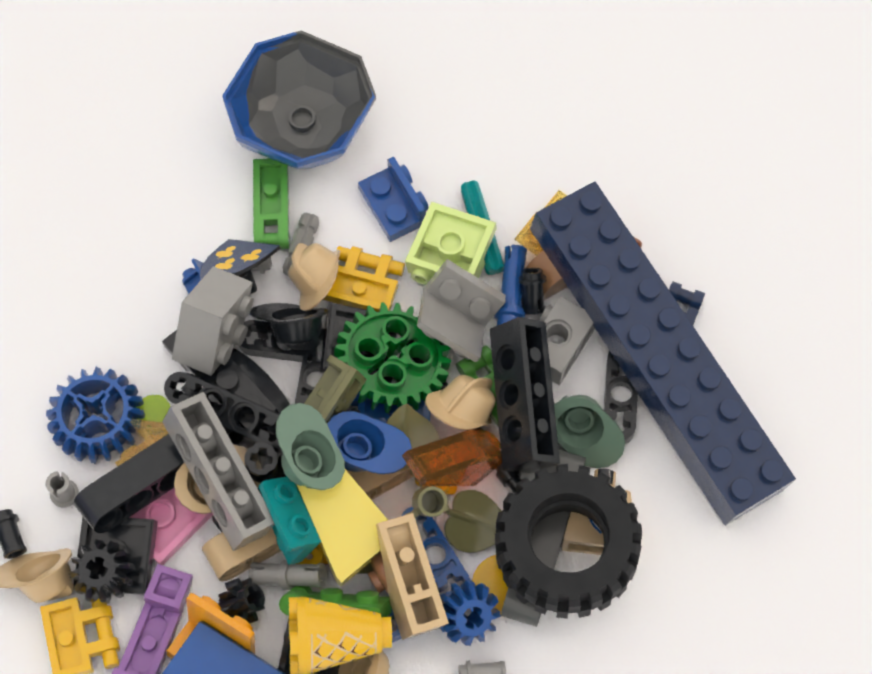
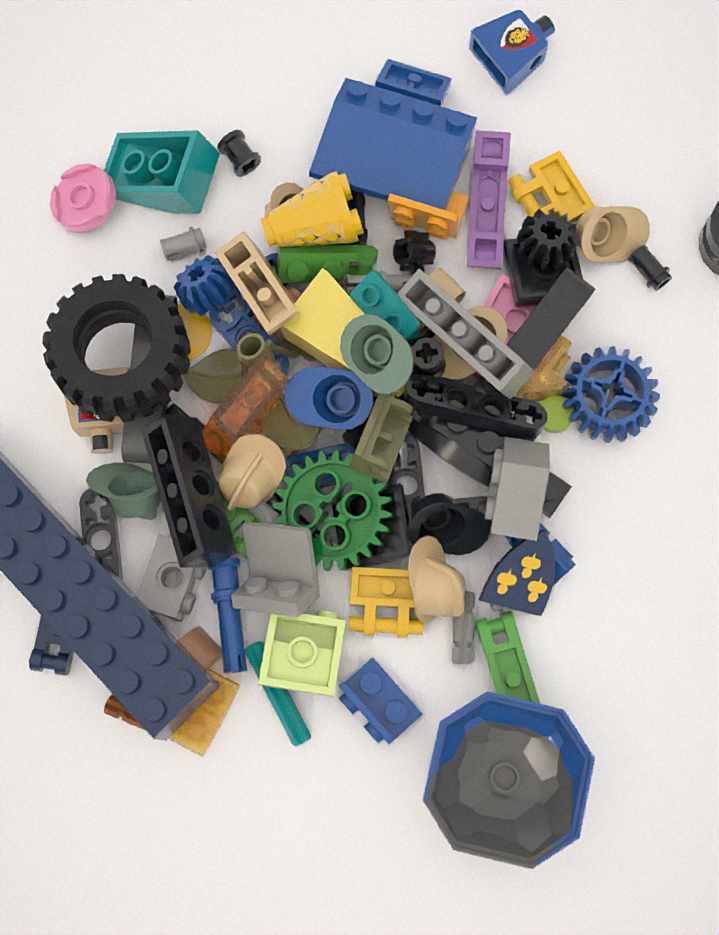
camera: 170 degrees right, 10 degrees up
light grey pin [45,471,79,508] -> none
black pin [518,268,547,315] -> none

